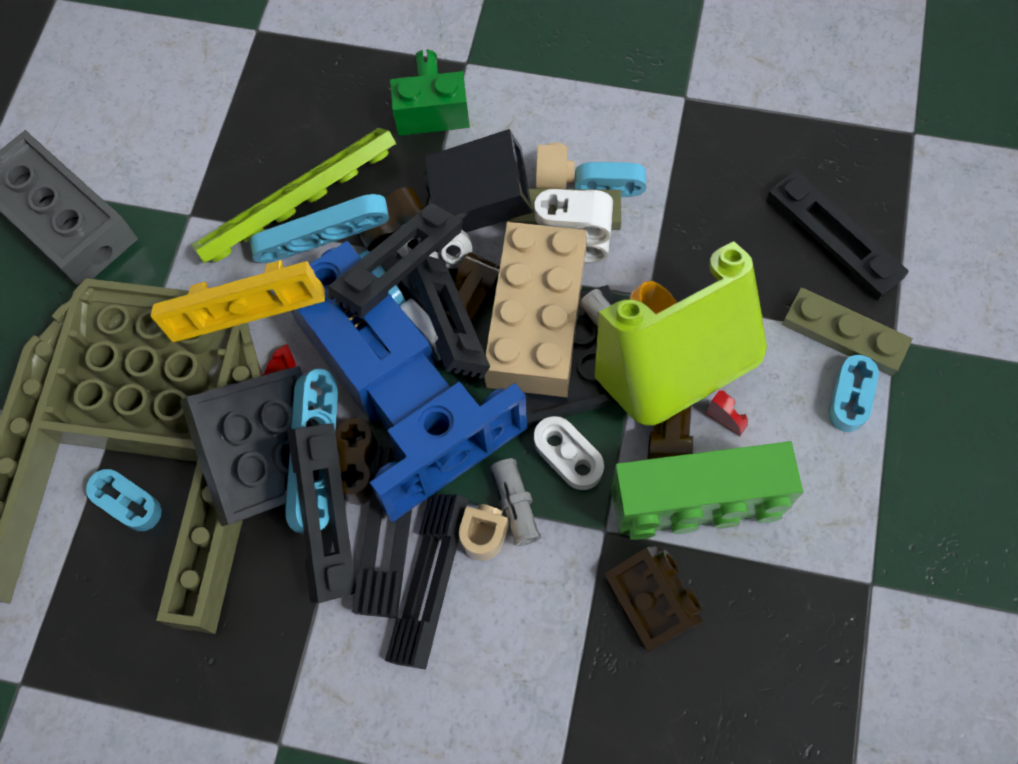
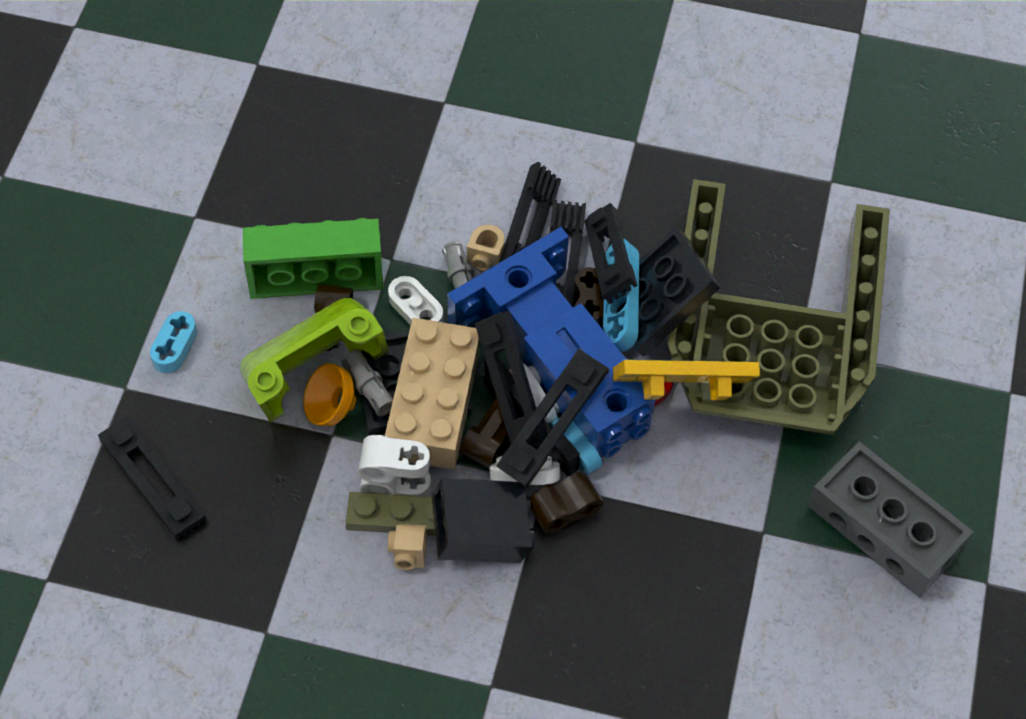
camera: 175 degrees right, 10 degrees down
medium azure beam [86,469,162,531] -> none
lime plate [191,128,396,263] -> none
medium azure beam [250,194,389,263] -> none
green brick [390,49,470,136] -> none
medium azure beam [575,162,646,197] -> none
dark brown bracket [604,546,703,652] -> none
red tile [706,389,748,437] -> none
olive plate [782,287,913,377] -> none

